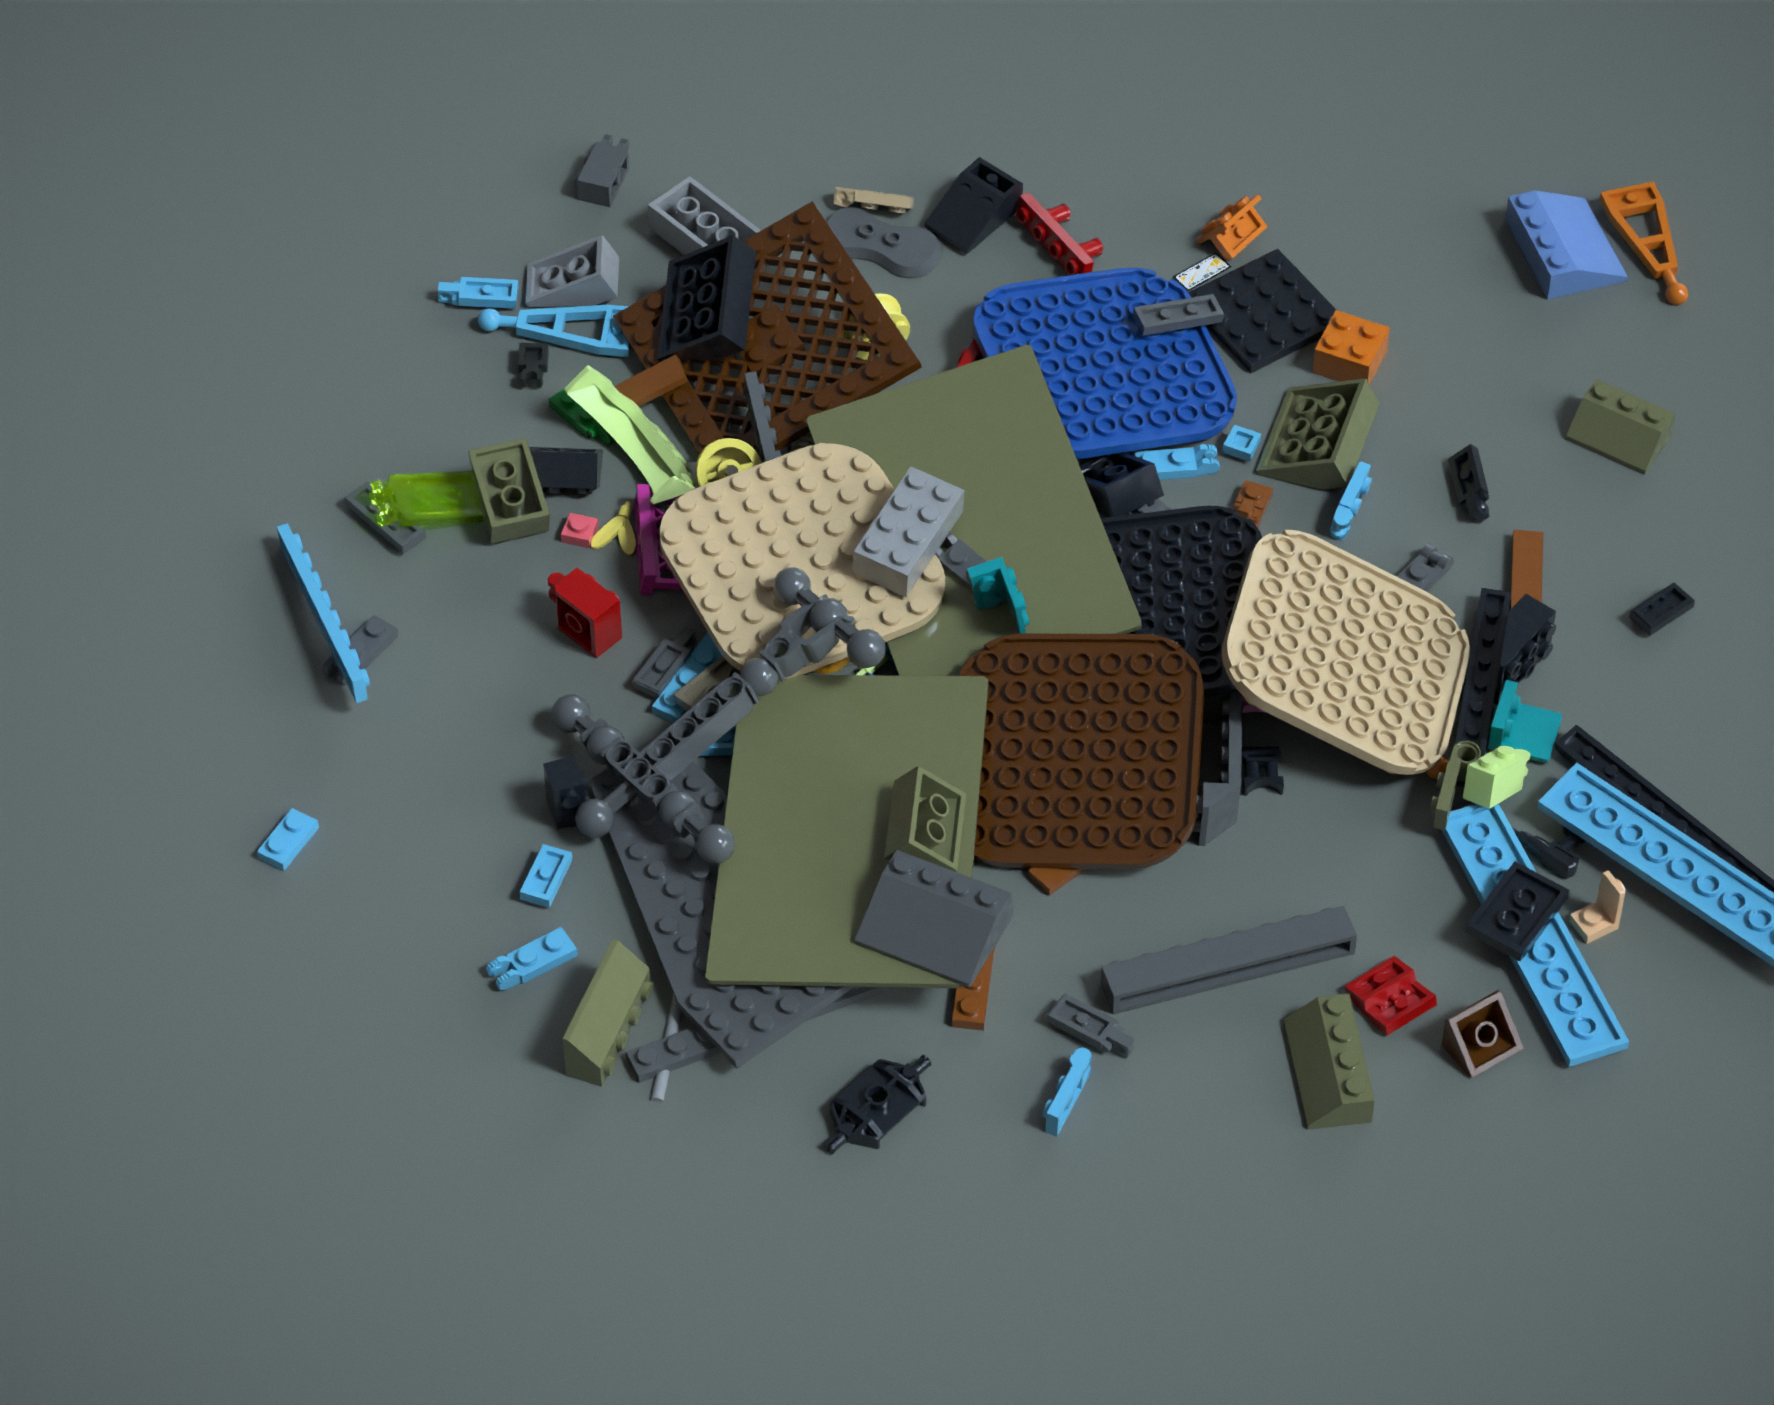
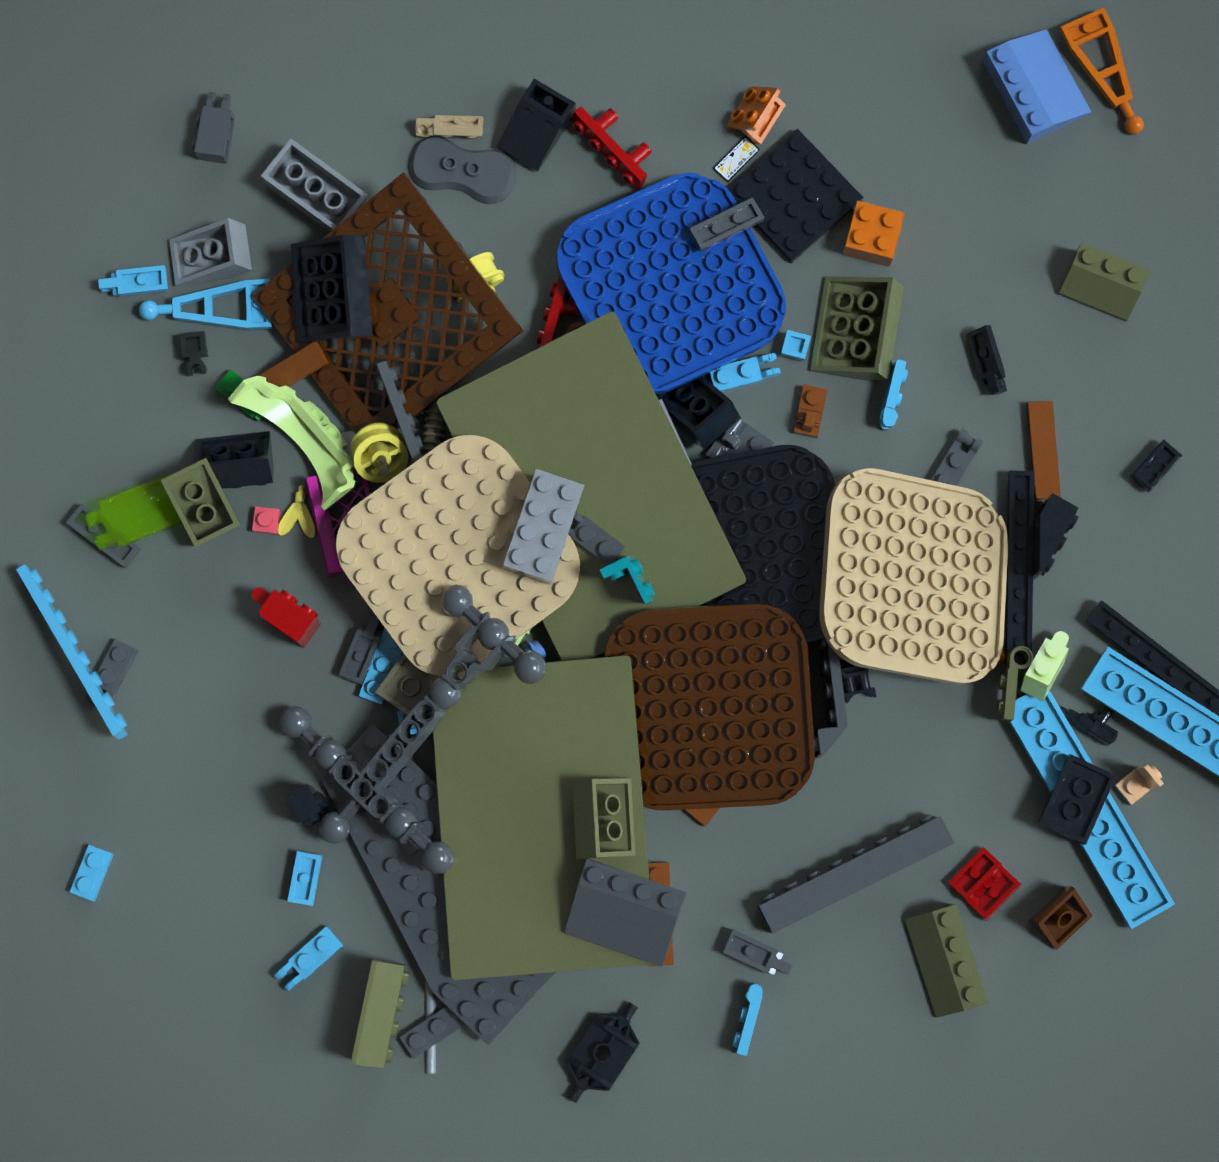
camera: 10 degrees left, 30 degrees up
teal bracket [1488,680,1563,763] -> none

